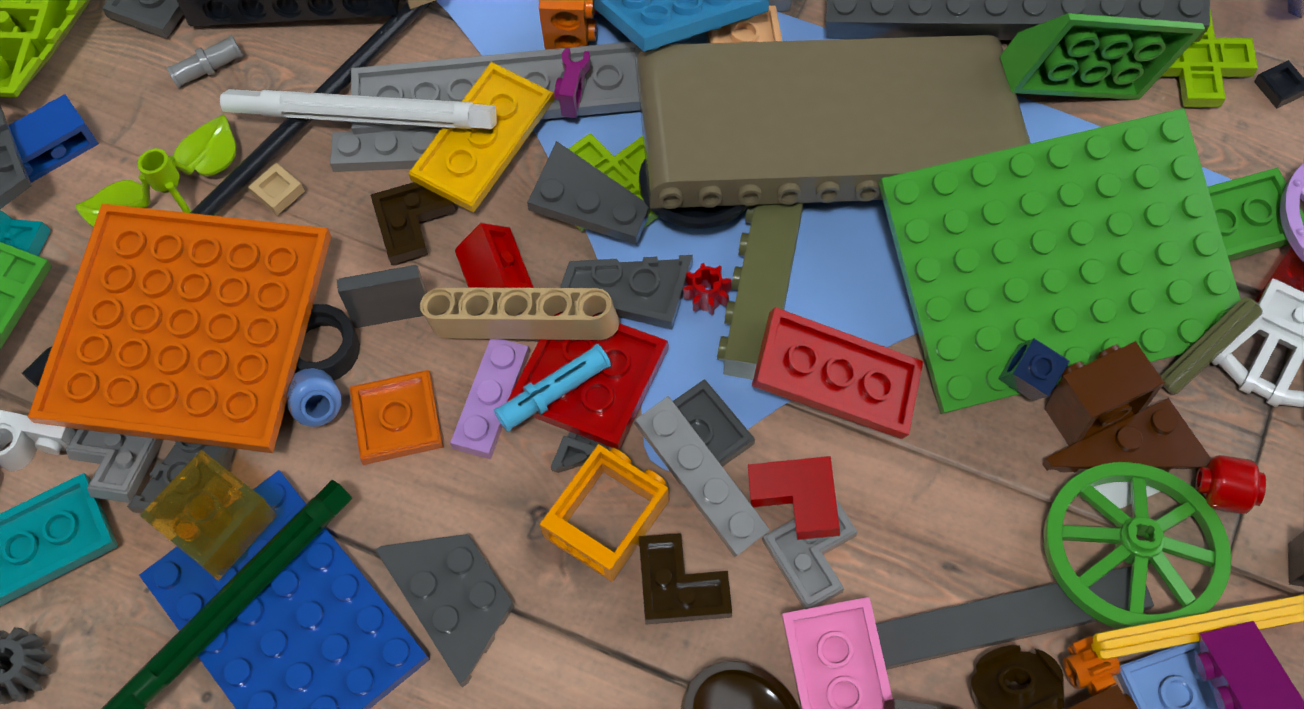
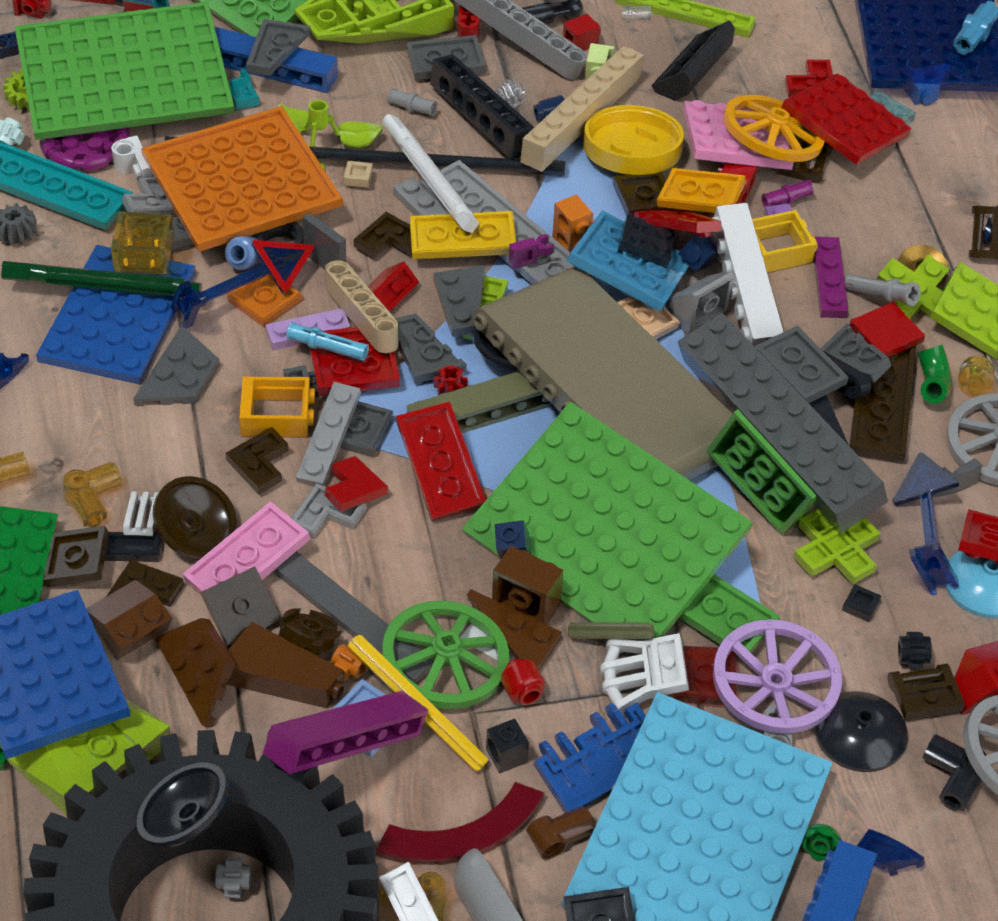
camera: 50 degrees right, 15 degrees down
none -> clear blue piece [170,240,314,329]

